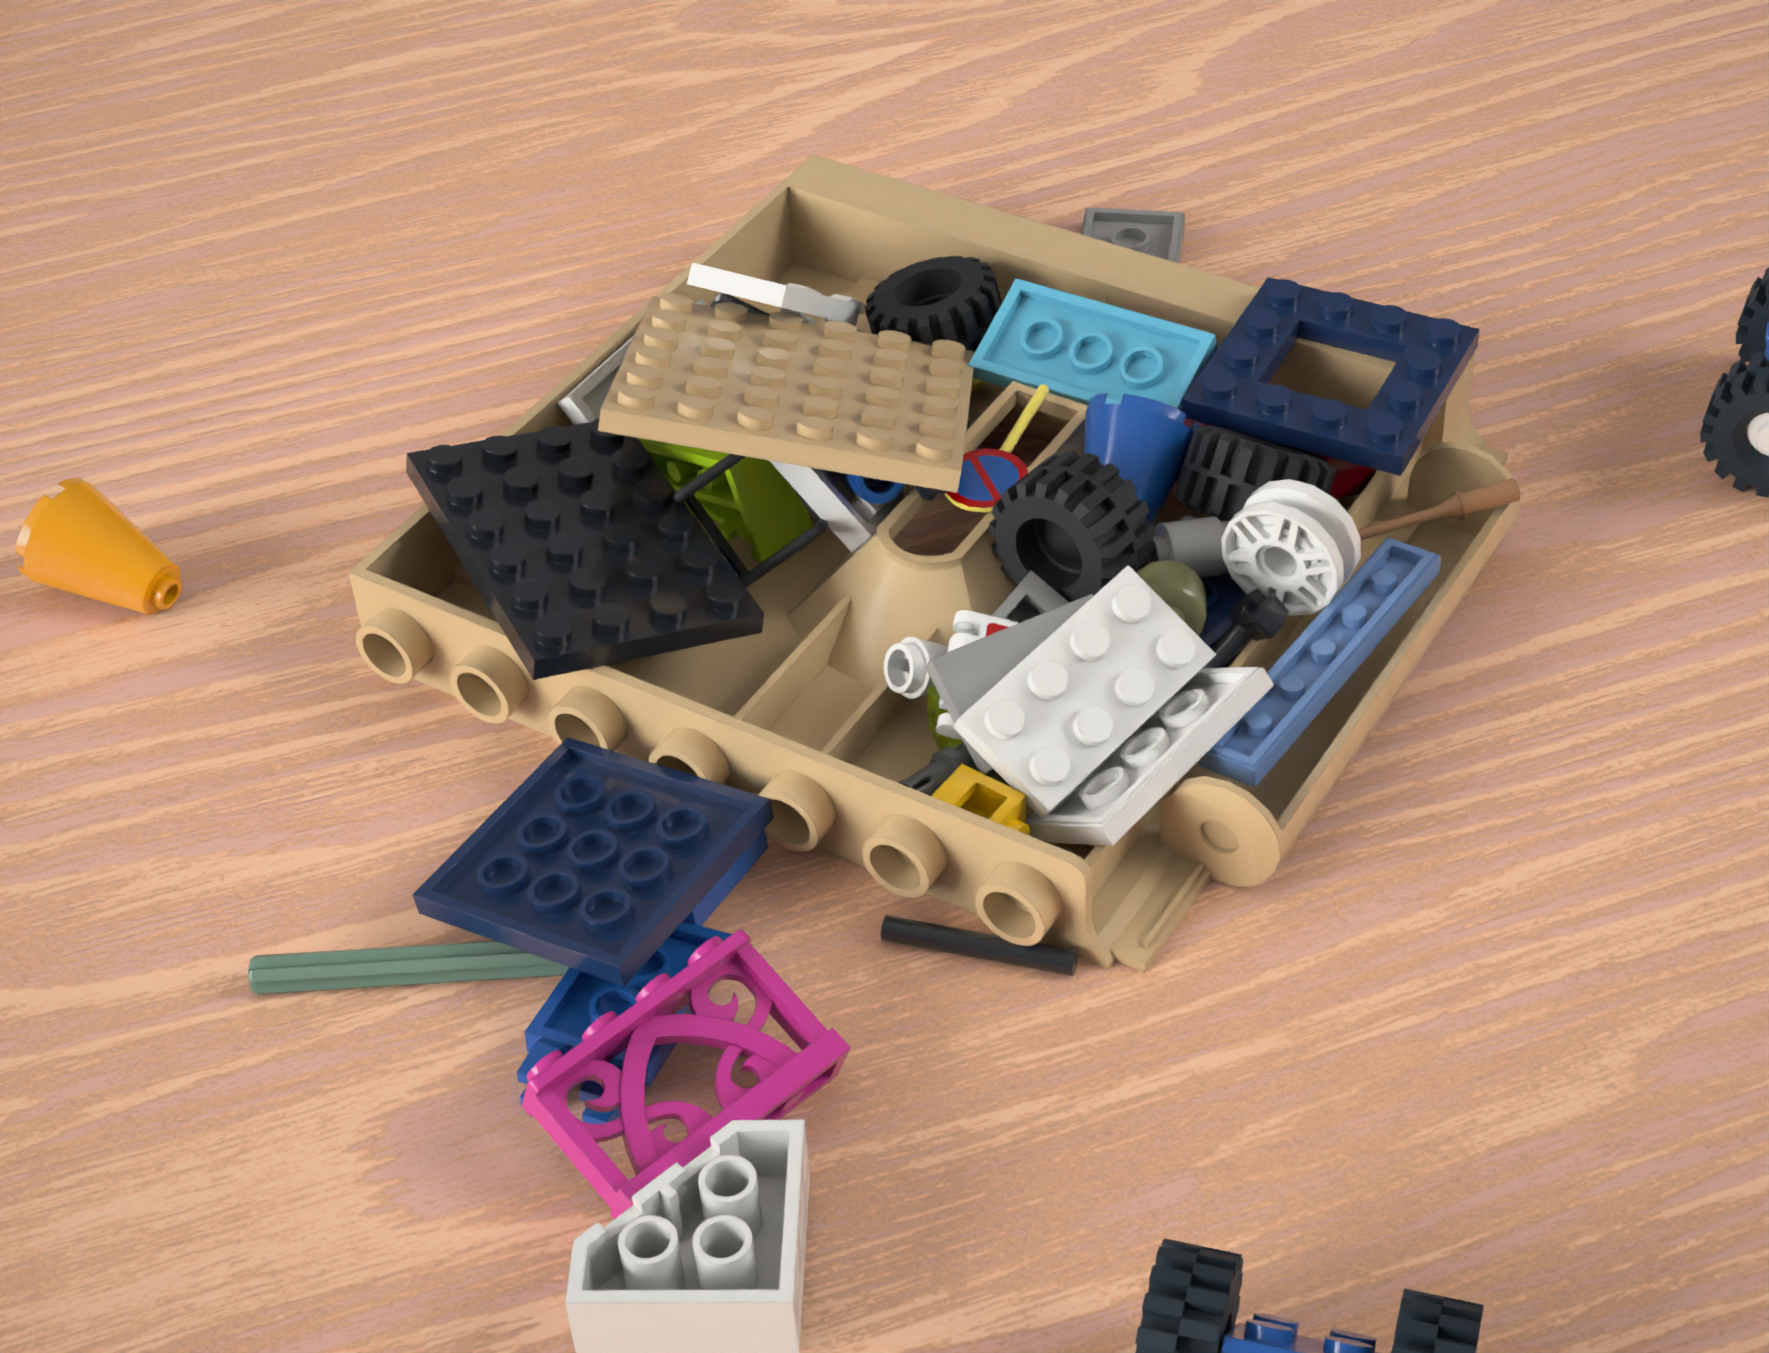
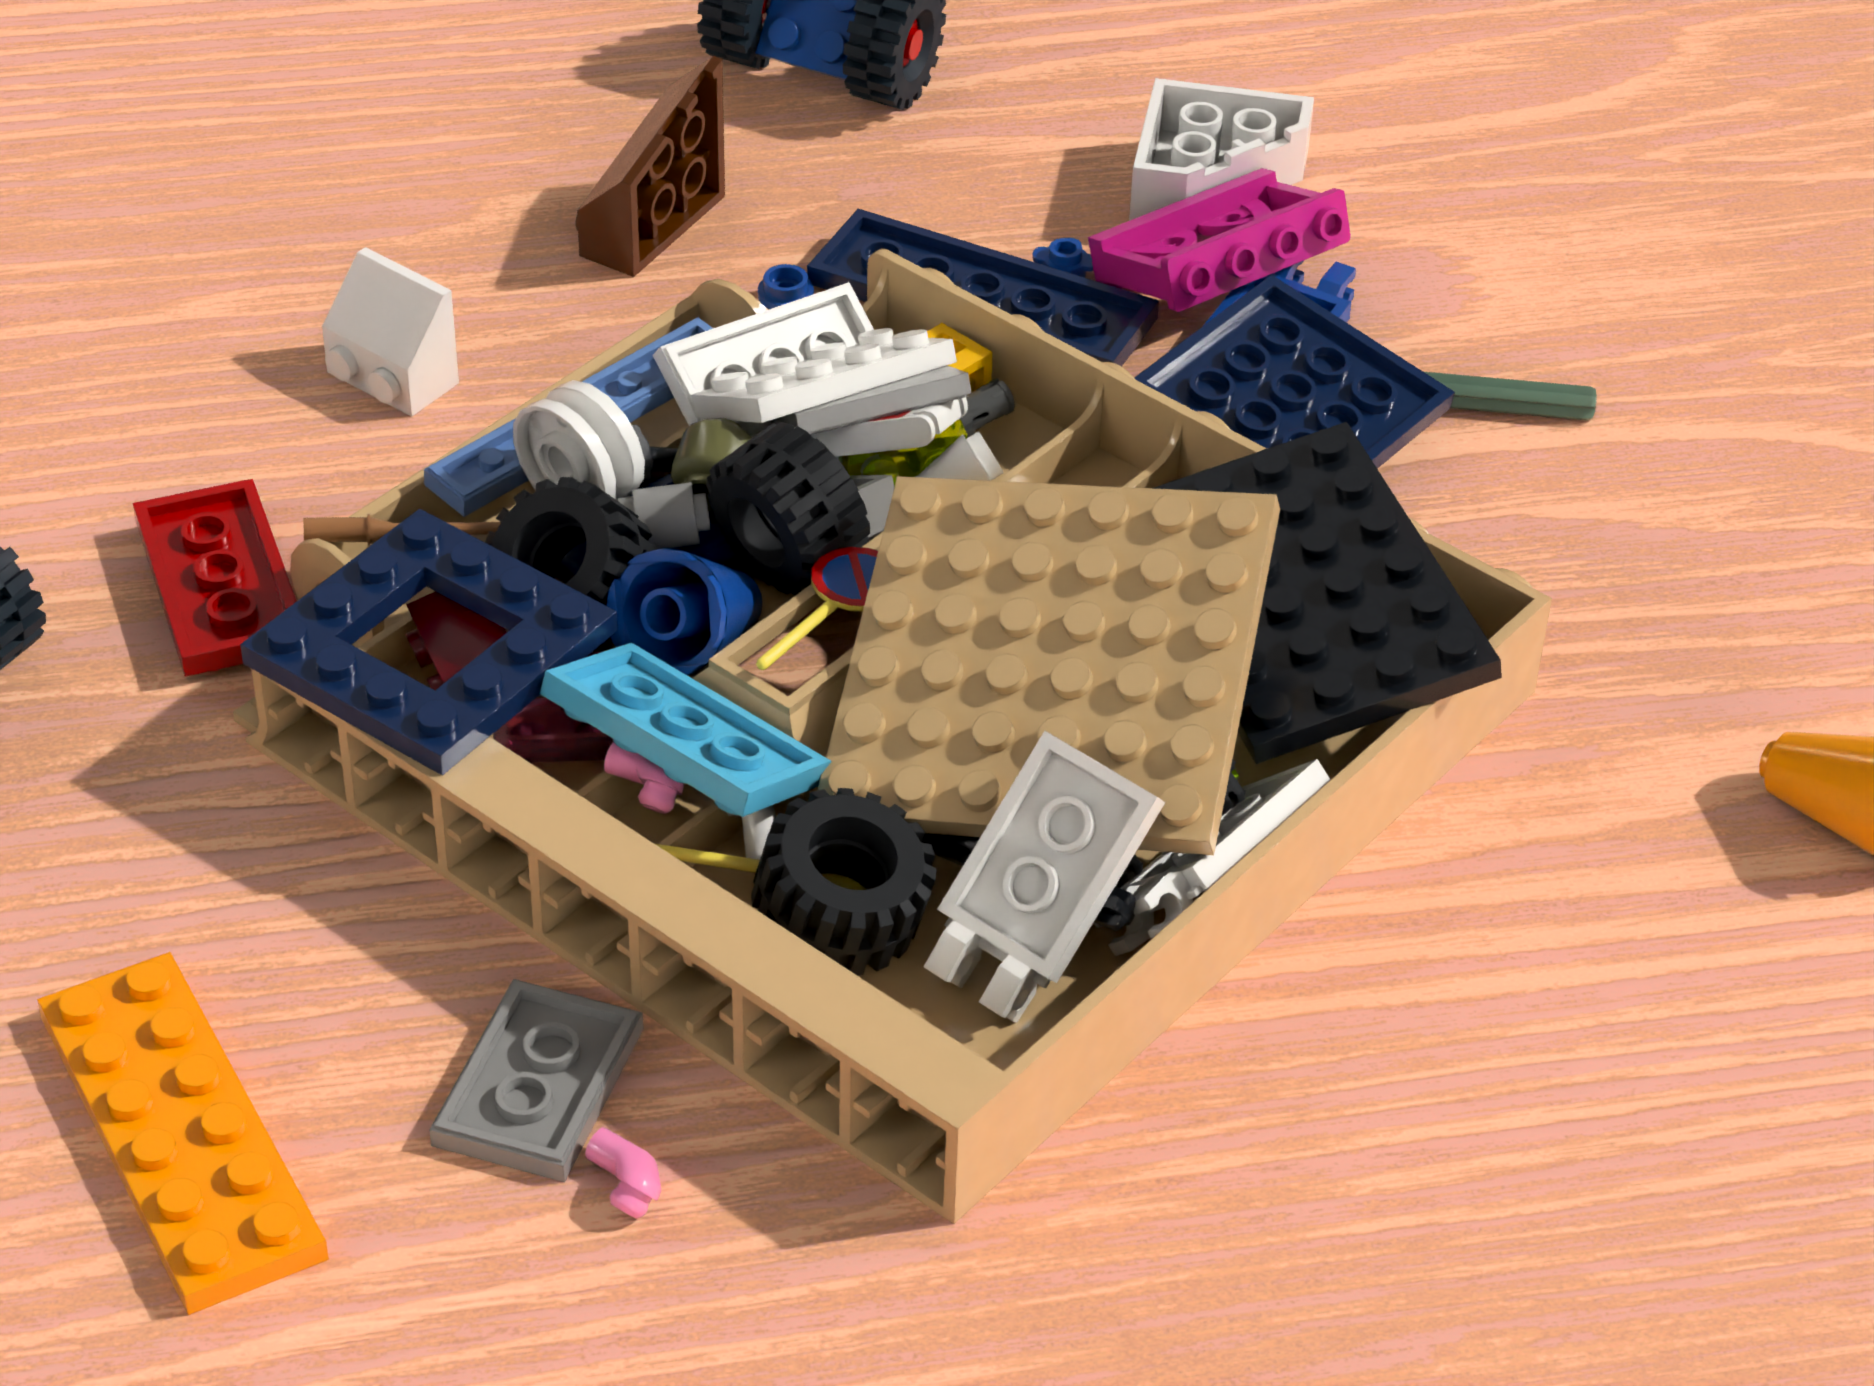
camera: 175 degrees left, 0 degrees up
none -> light orange plate [37,952,329,1315]
none -> red plate [133,479,297,677]
none -> white slope [322,247,459,417]
none -> reddish brown wedge [575,56,725,277]
none -> bright pink arm [585,1127,662,1219]
none -> blue plate [758,264,814,309]
none -> dark blue plate [807,208,1159,367]
none -> blue plate [1032,238,1094,278]

